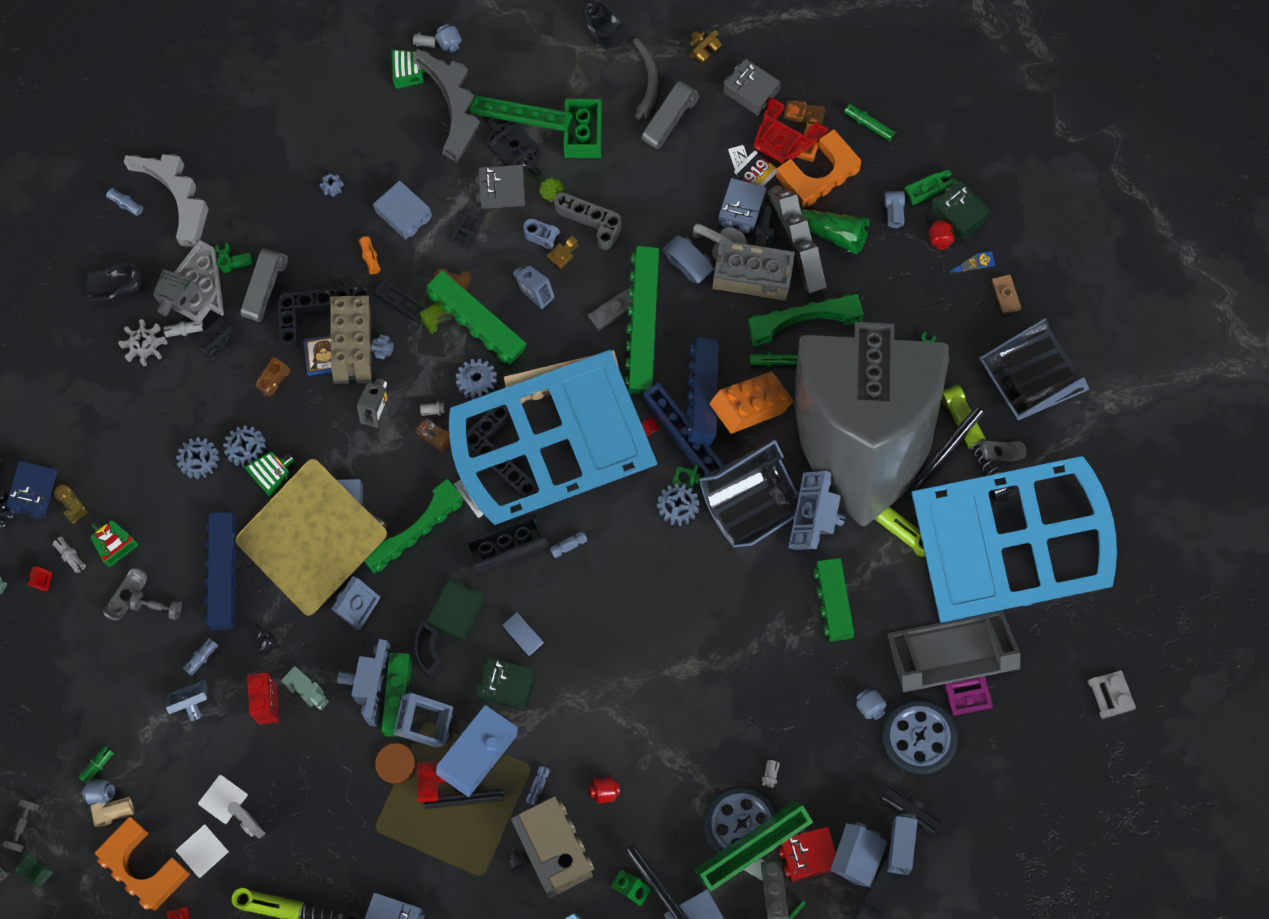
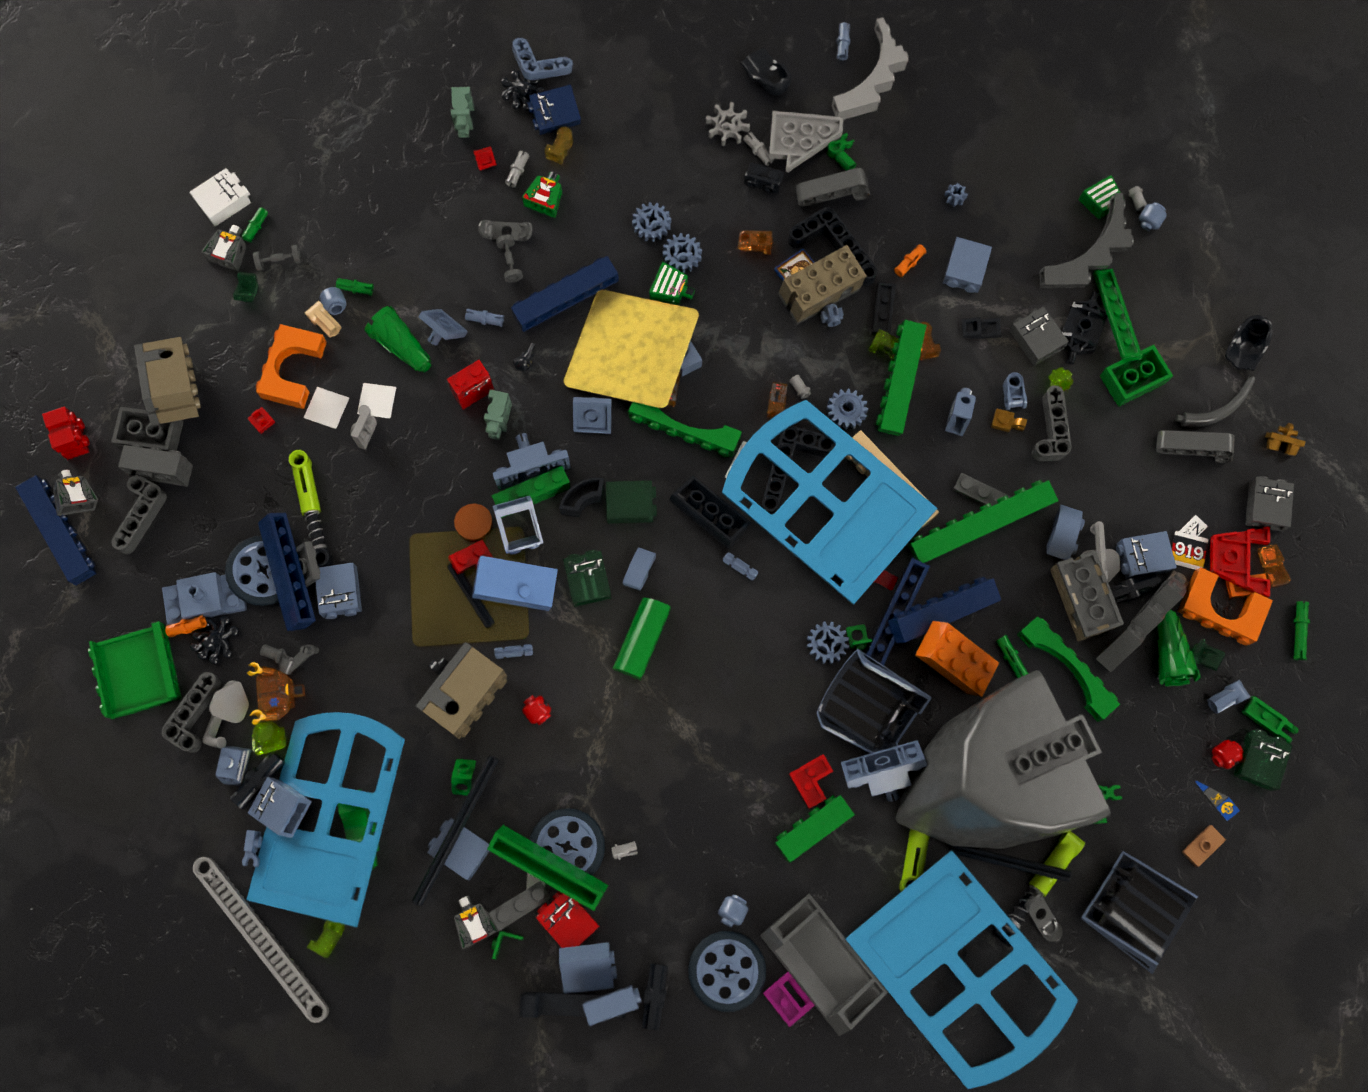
camera: 55 degrees right, 5 degrees up
dark grey torso [154,269,199,316] -> none
dark grey torso [357,379,388,428] -> none
none -> green cone [364,306,432,372]
none -> green brick [612,597,671,680]
none -> red plate [789,754,833,809]
none -> clear green bracket [1192,639,1226,671]

